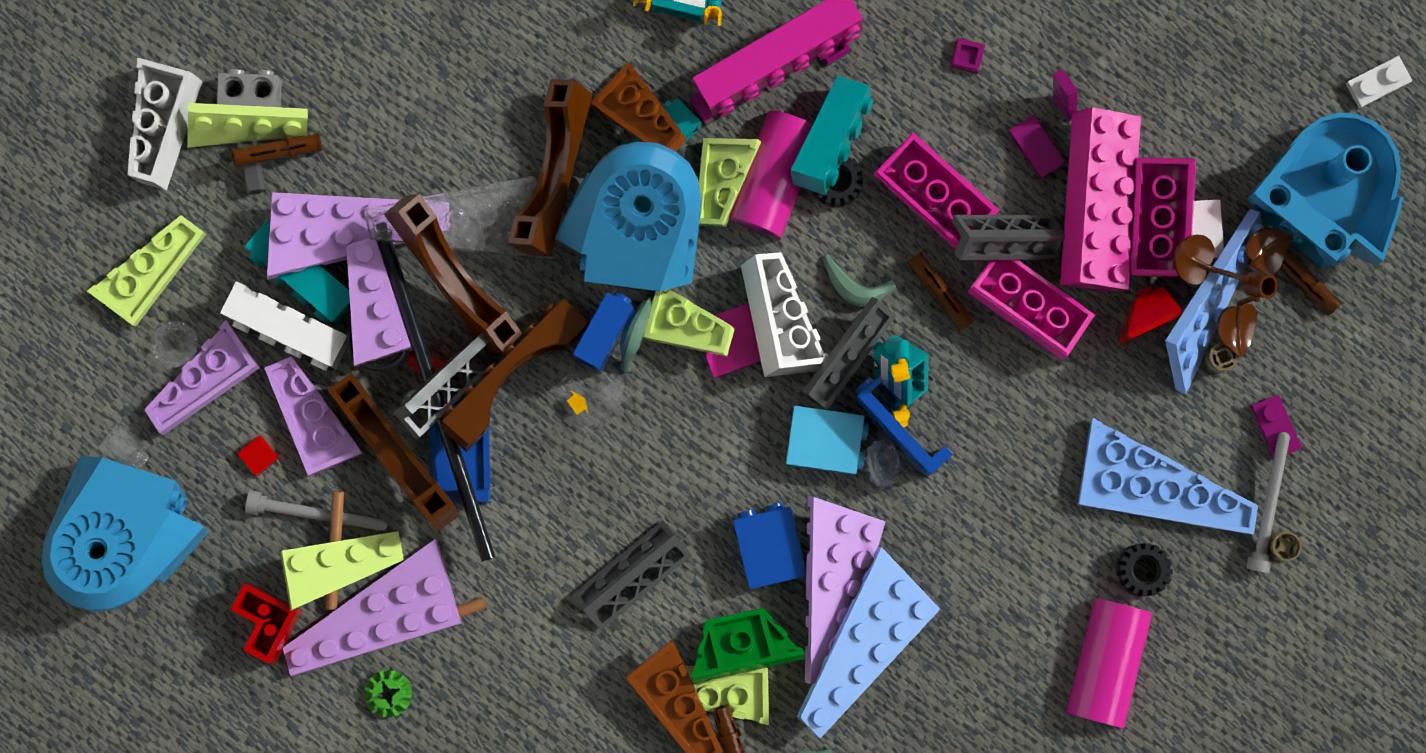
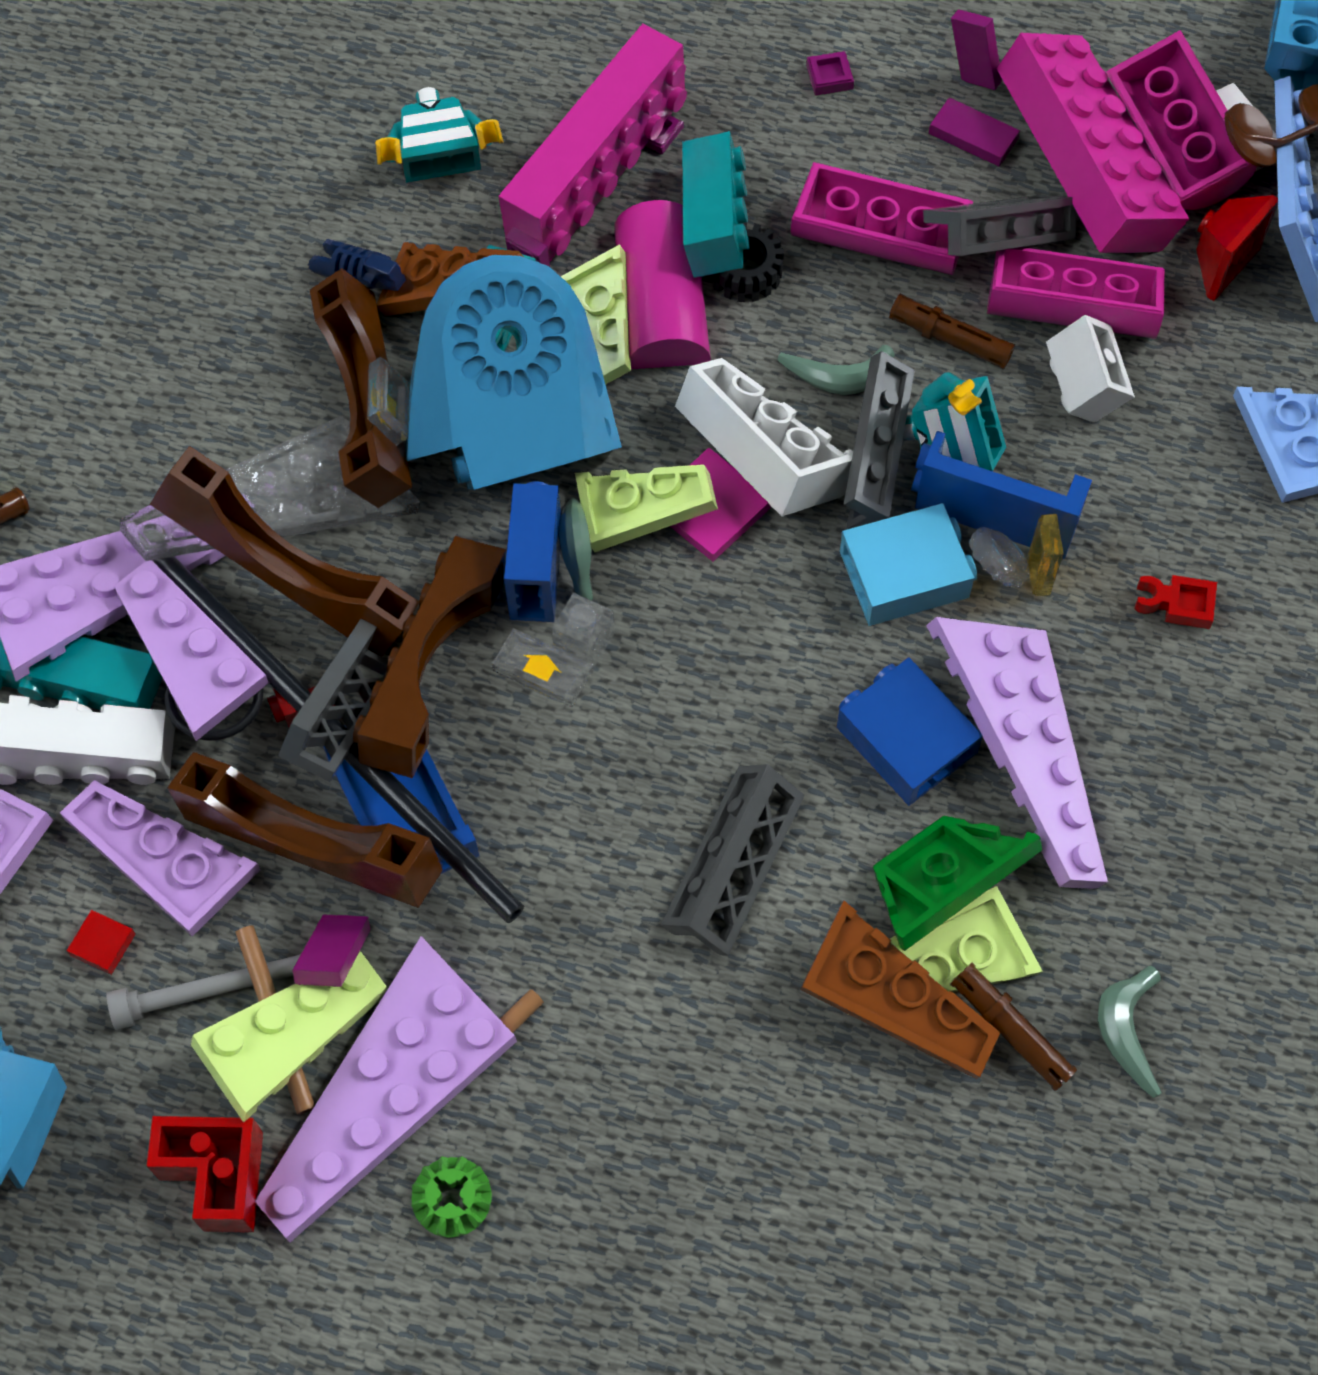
camera: 25 degrees left, 20 degrees down
light blue wing [797,547,940,738] -> none
none -> magenta tile [292,914,370,987]
none -> dark blue hinge [308,239,406,291]
none -> clear tile [367,357,409,446]
none -> clear yellow tile [1027,514,1064,596]
none -> white brick [1046,315,1135,422]
none -> red plate [1134,575,1217,629]

